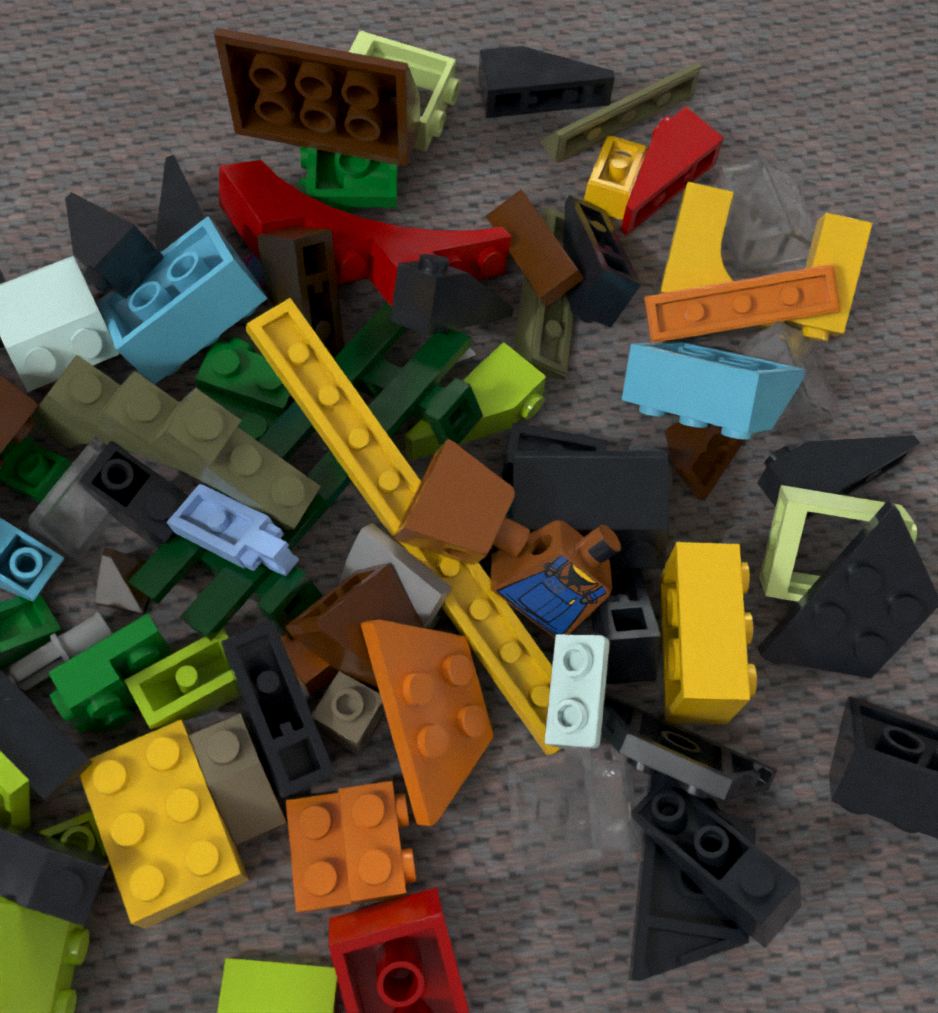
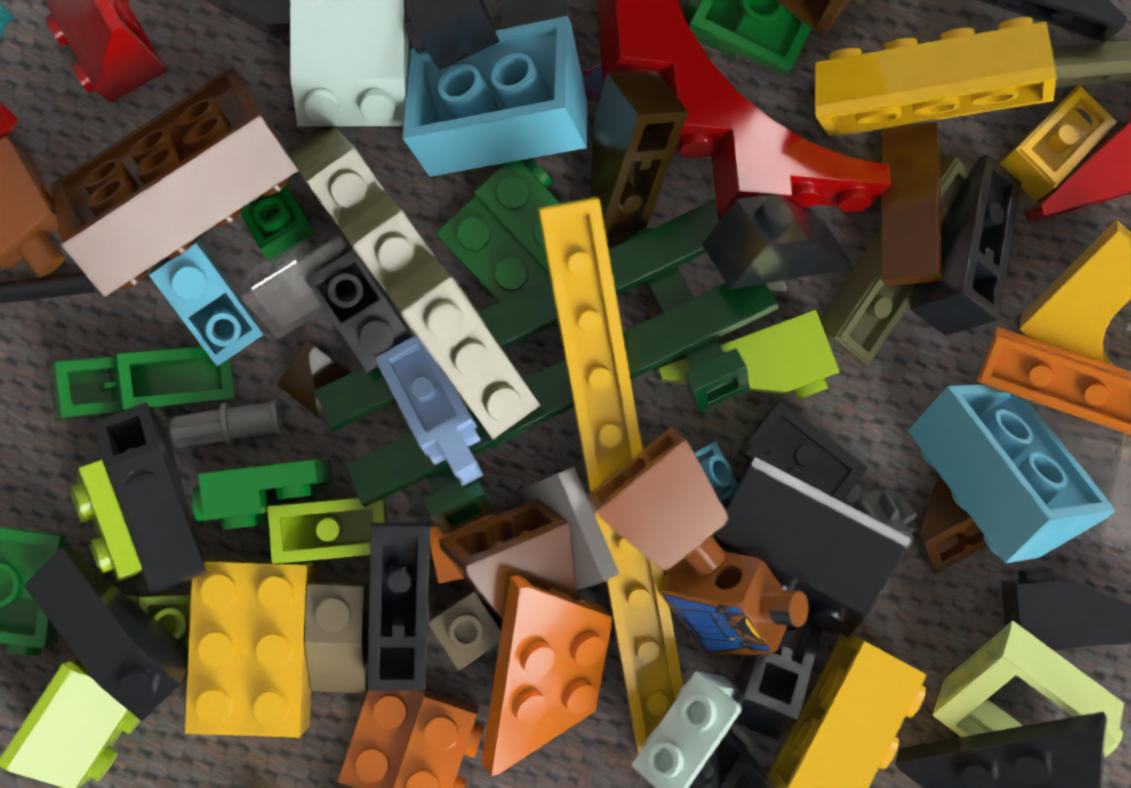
camera: 25 degrees right, 20 degrees up
none -> yellow slope [815,17,1056,137]

